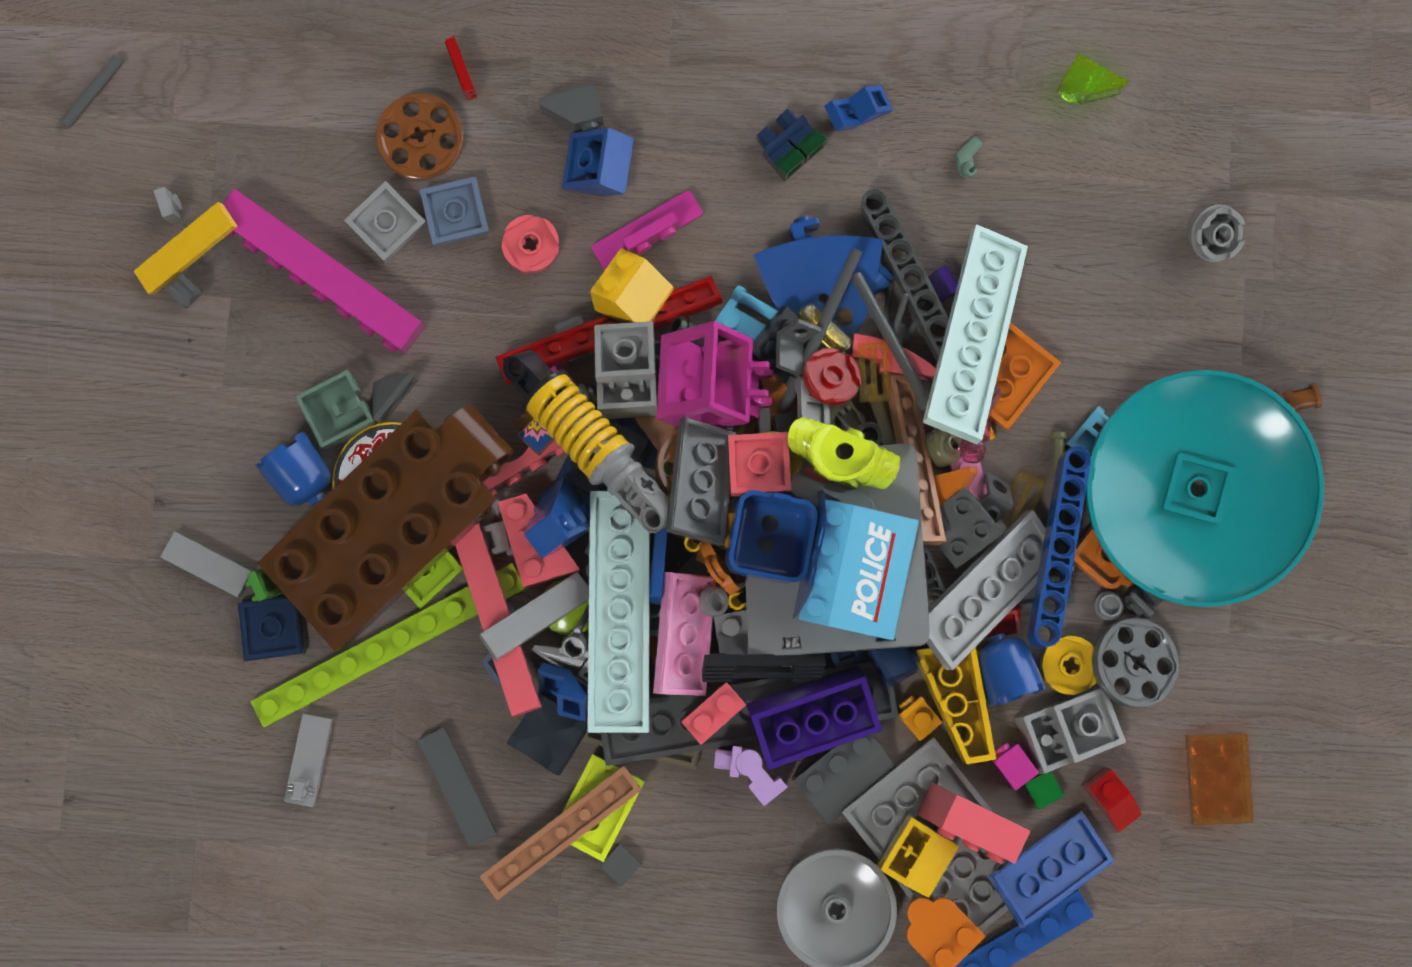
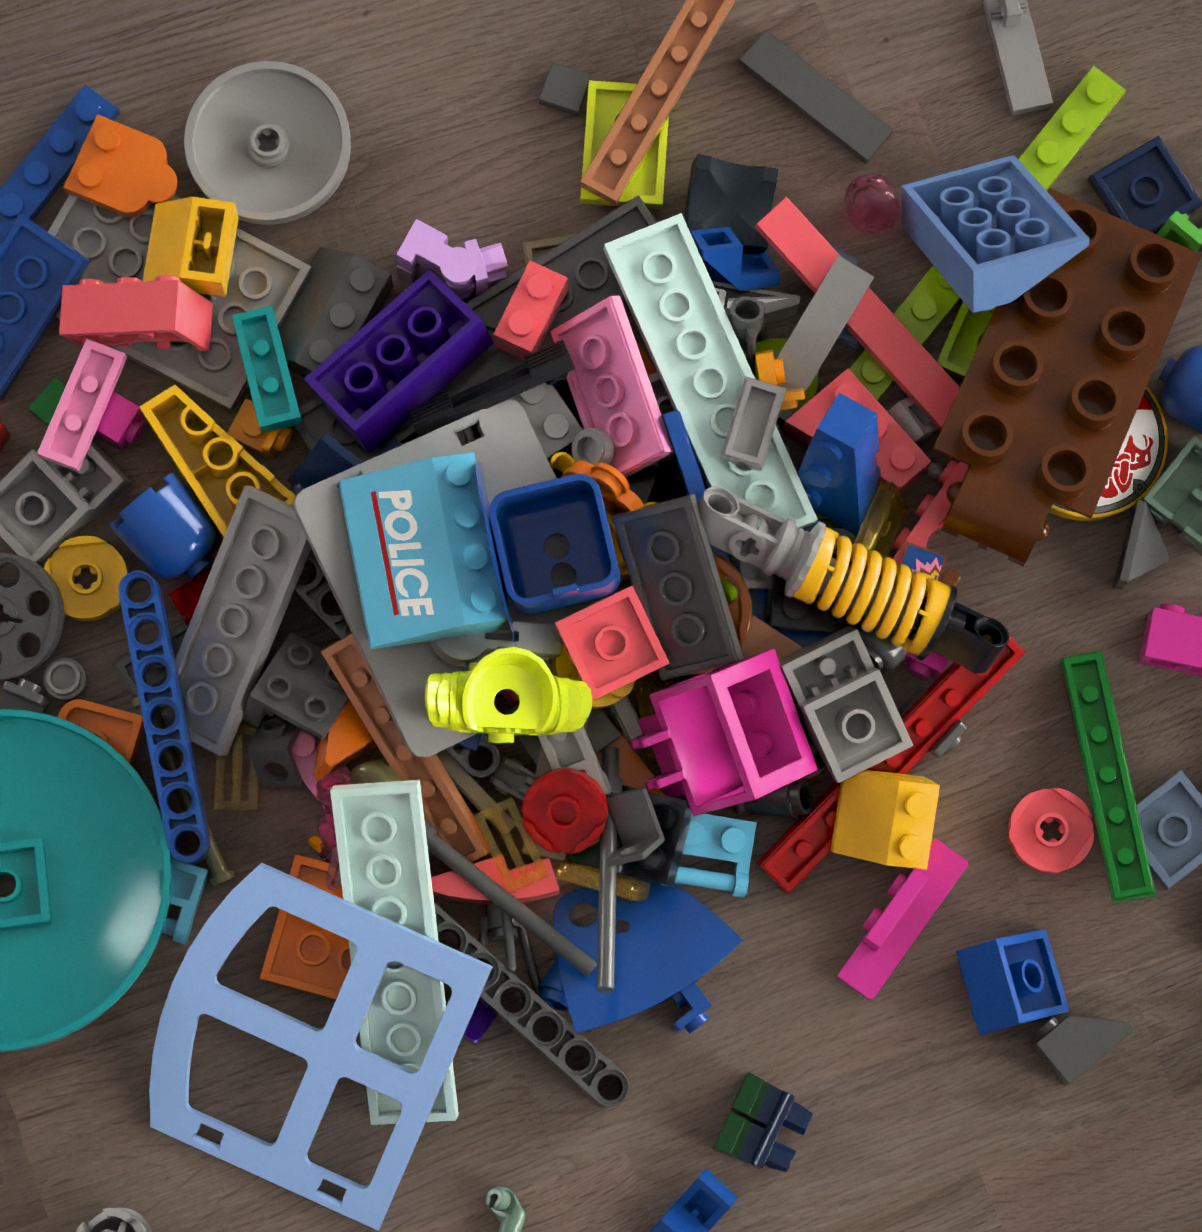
camera: 155 degrees right, 5 degrees down
none -> bright pink plate [37,338,127,472]
none -> light blue window [149,863,493,1231]
none -> teal plate [231,305,302,434]
none -> light grey tile [720,376,786,471]
none -> light orange bracket [755,349,805,410]
none -> clear pink head [844,173,901,235]
none -> clear yellow tile [854,481,909,559]
none -> medium blue slope [901,155,1089,313]
none -> green tile [1060,651,1156,905]

